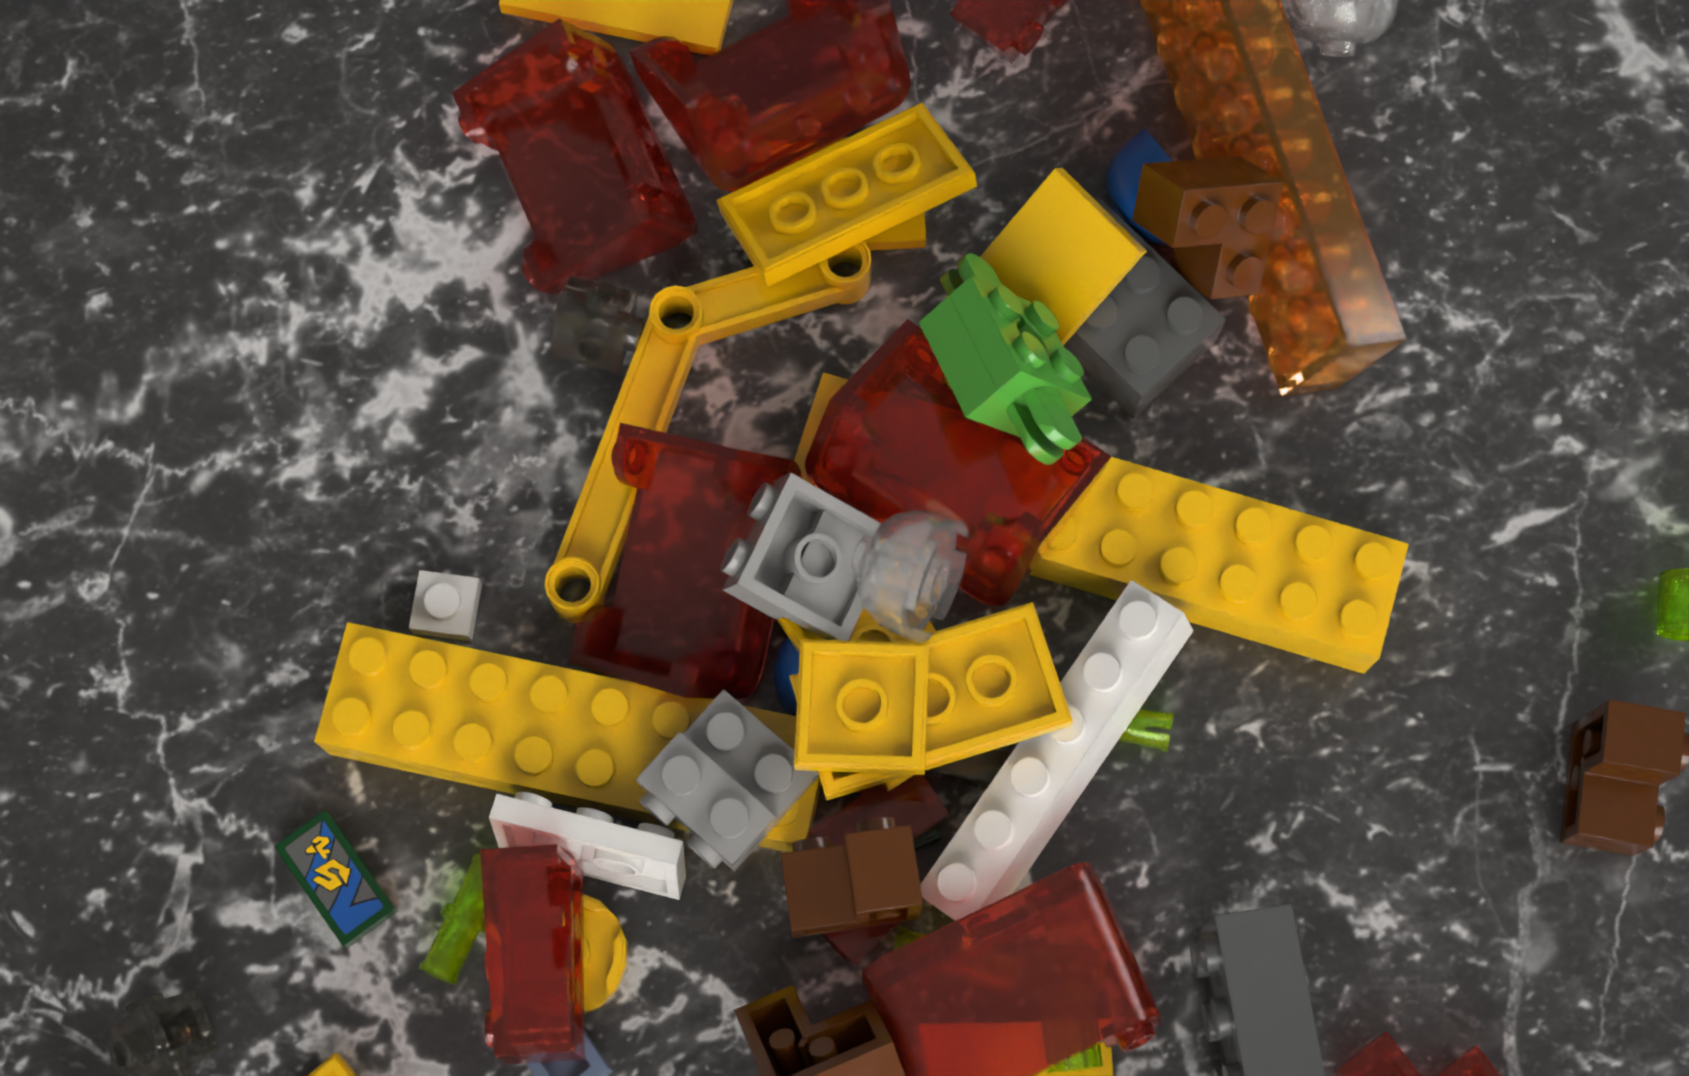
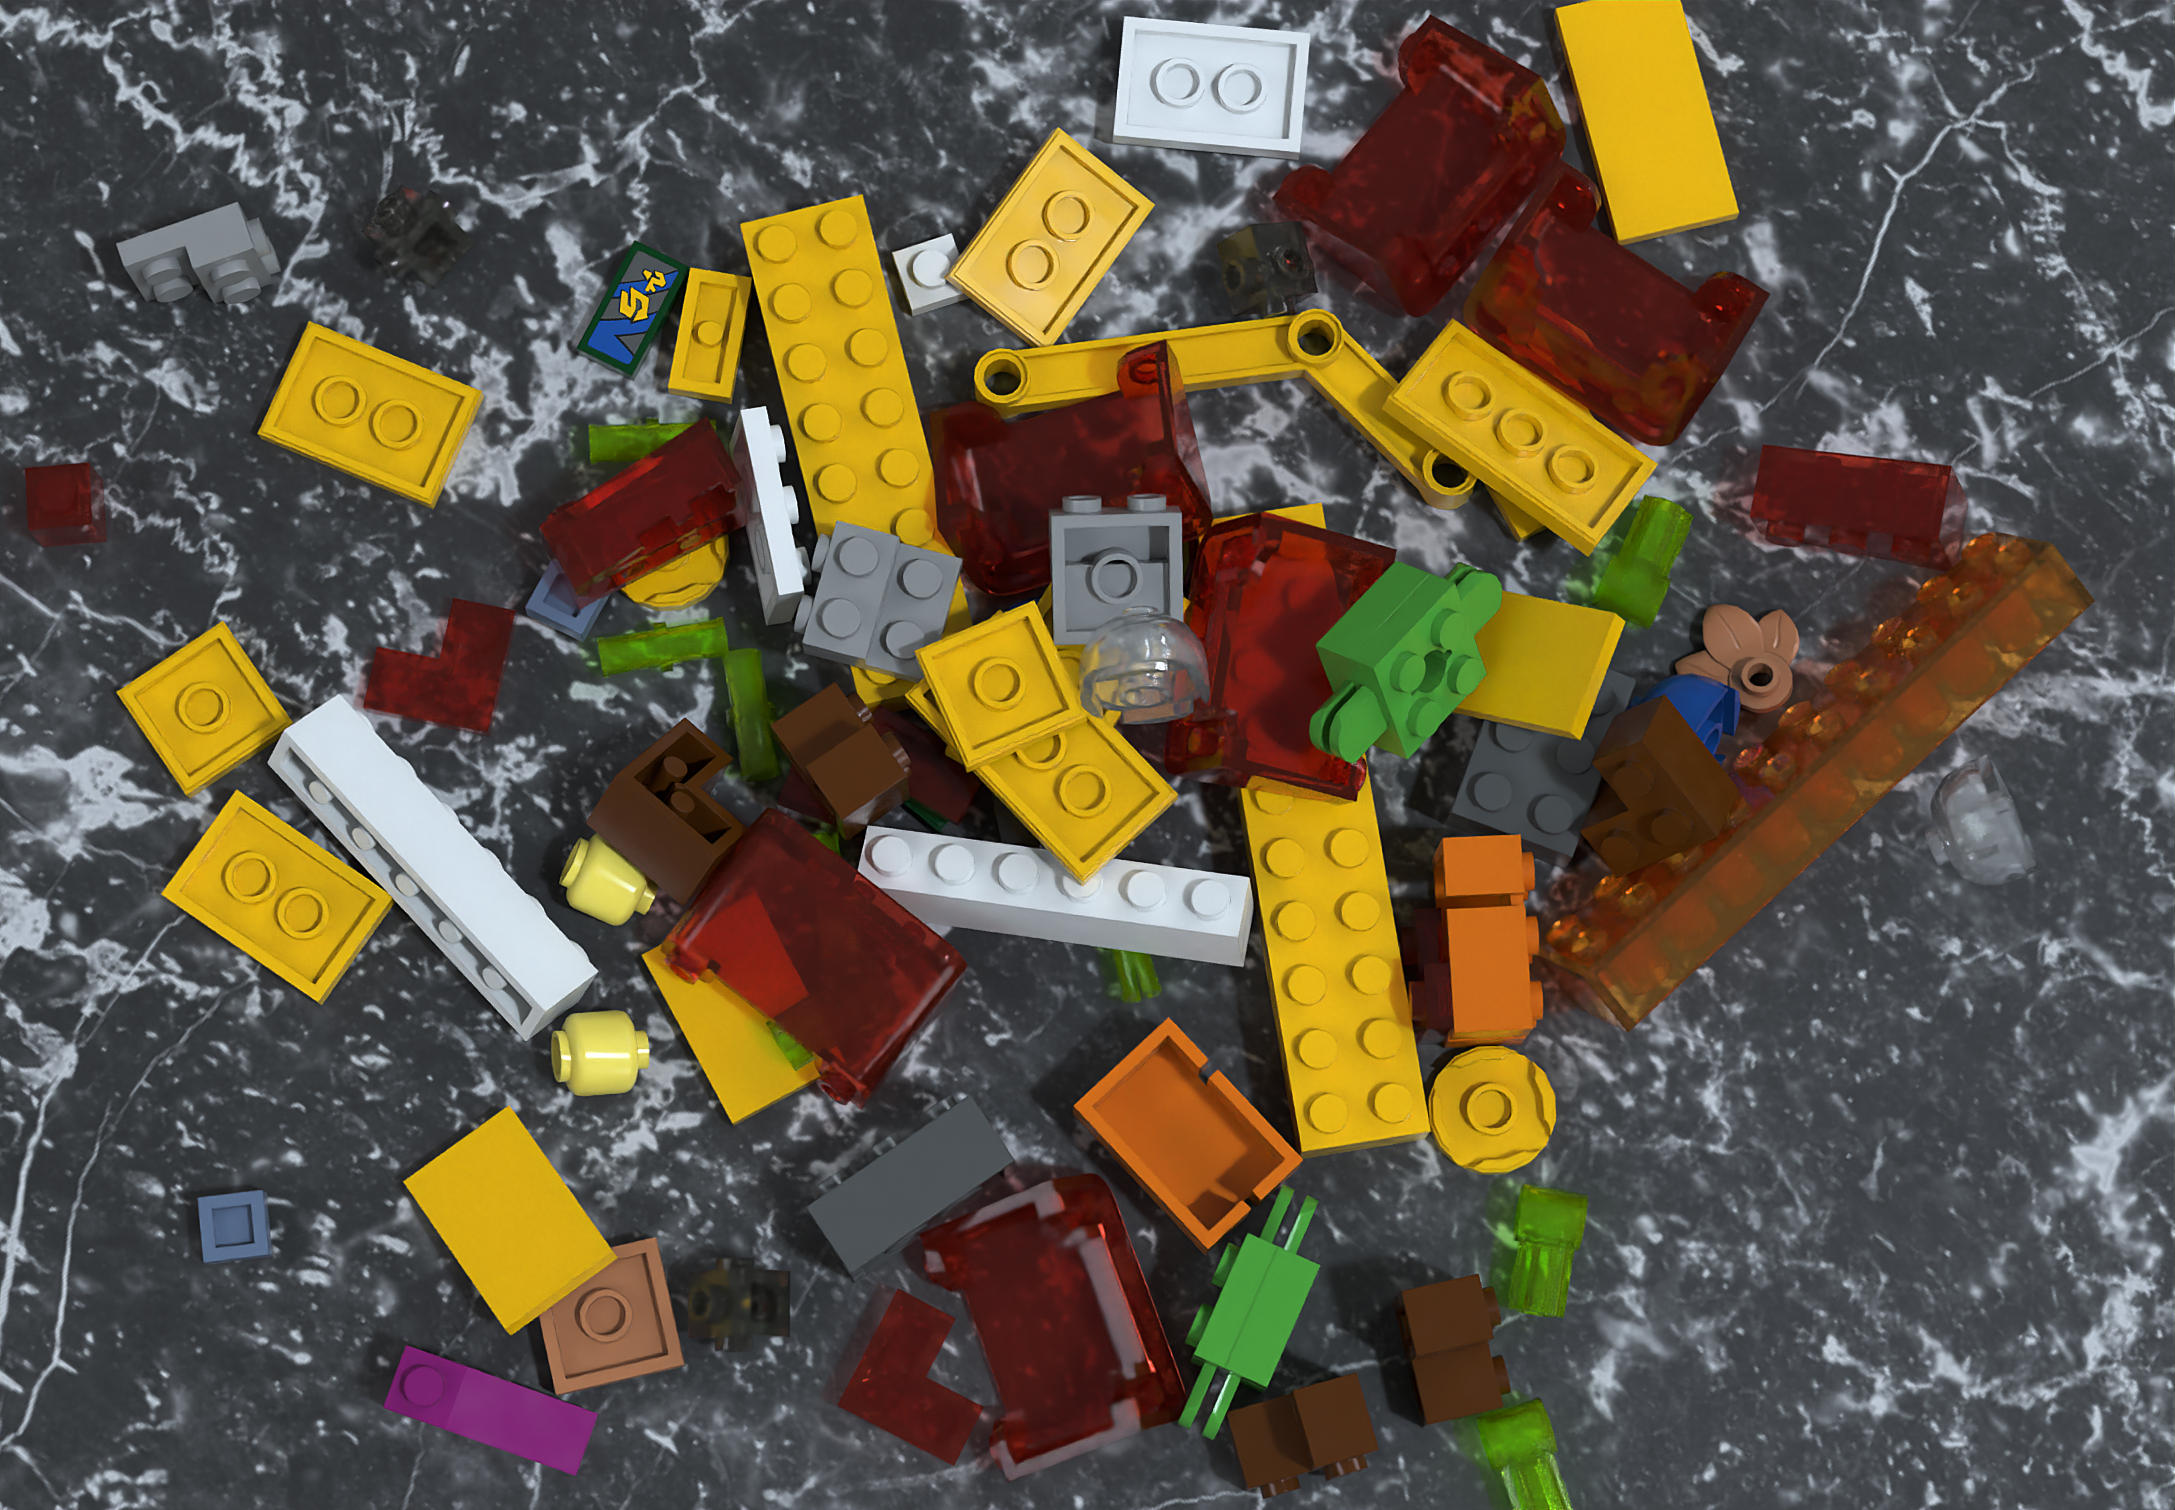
camera: 60 degrees right, 5 degrees up
none -> clear neon green pin [597,616,729,678]
none -> yellow plate [668,267,754,404]
none -> clear neon green pin [721,648,781,782]
none -> clear red windscreen [919,1173,1187,1482]
none -> yellow tile [944,127,1155,348]
none -> orange piece [1073,1017,1303,1256]
none -> white plate [1113,16,1310,160]
none -> bright green brick [1178,1184,1320,1440]
none -> reddish brown brick [1392,1273,1511,1428]
none -> clear red plate [1400,908,1454,1045]
none -> yellow tile [1427,1046,1556,1175]
none -> orange piece [1432,834,1543,1049]
none -> clear neon green piece [1507,1183,1588,1319]
none -> clear neon green piece [1591,495,1694,631]
none -> nougat plate [1675,604,1800,713]

